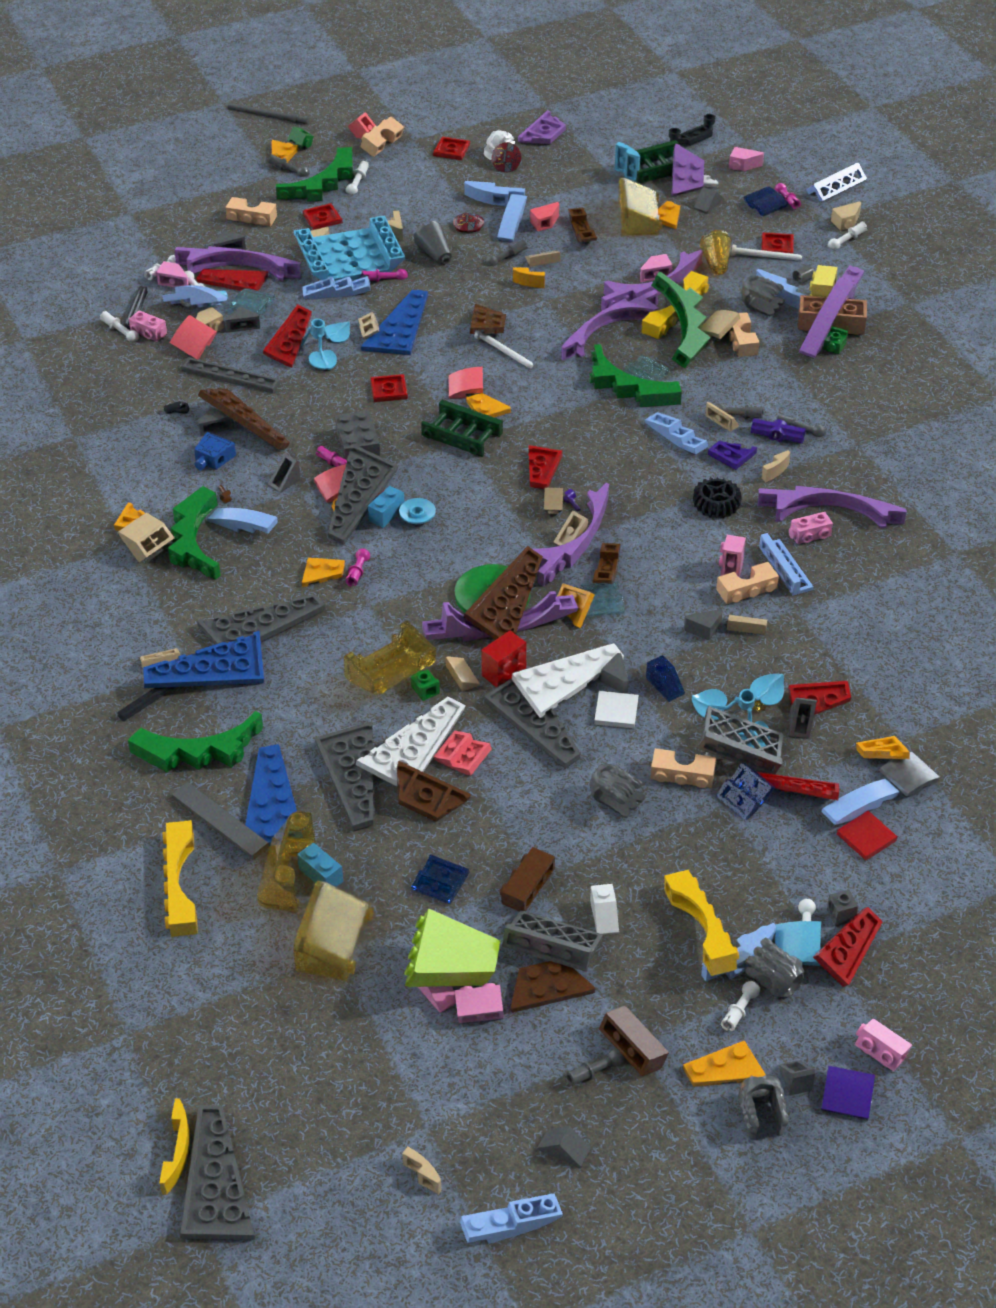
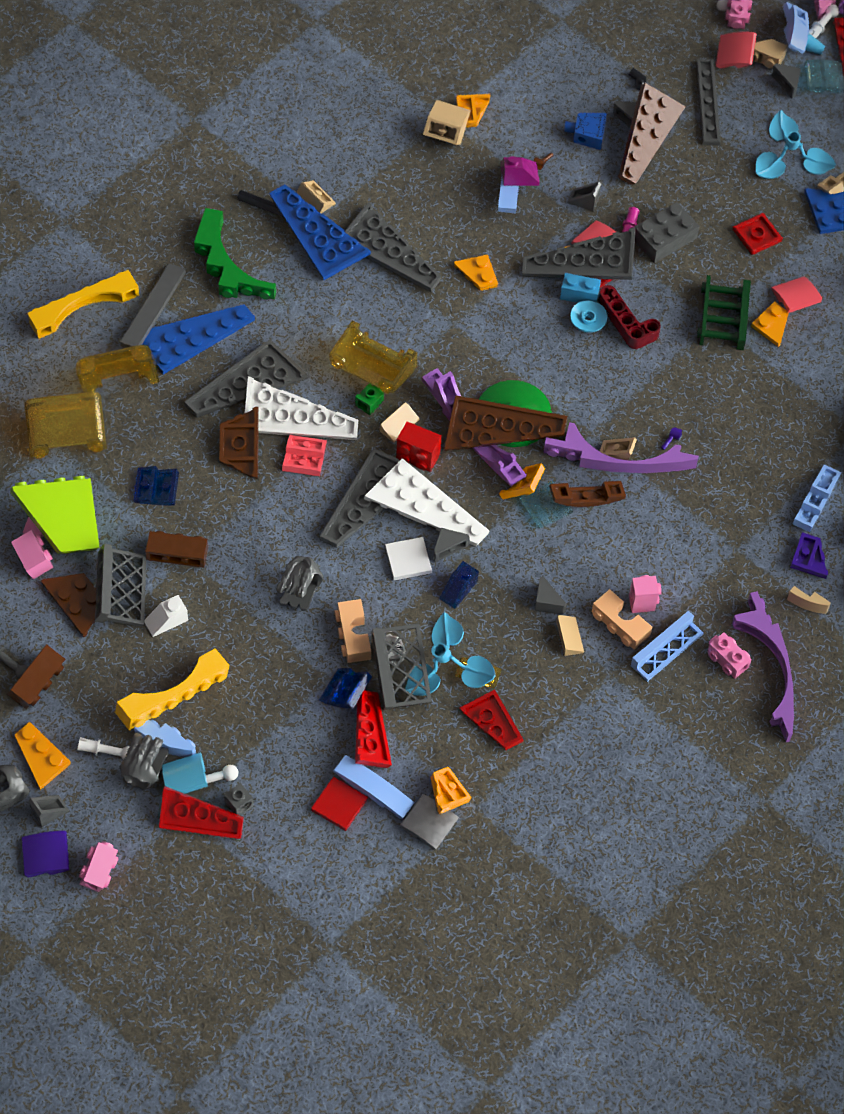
camera: 65 degrees right, 15 degrees up
green arch [168,486,221,580] -> none
red wing [263,304,312,368] -> none
dark azure brick [297,842,343,893] -> none
dark pink pin [345,548,370,586] -> none
red wing [528,445,562,489] -> none
tan slope [544,488,563,514] -> none
black gear [692,477,742,518] -> none
dark grey slope [789,697,817,739] -> none
none -> magenta slope [500,156,540,186]
none -> dark red beam [599,285,661,349]

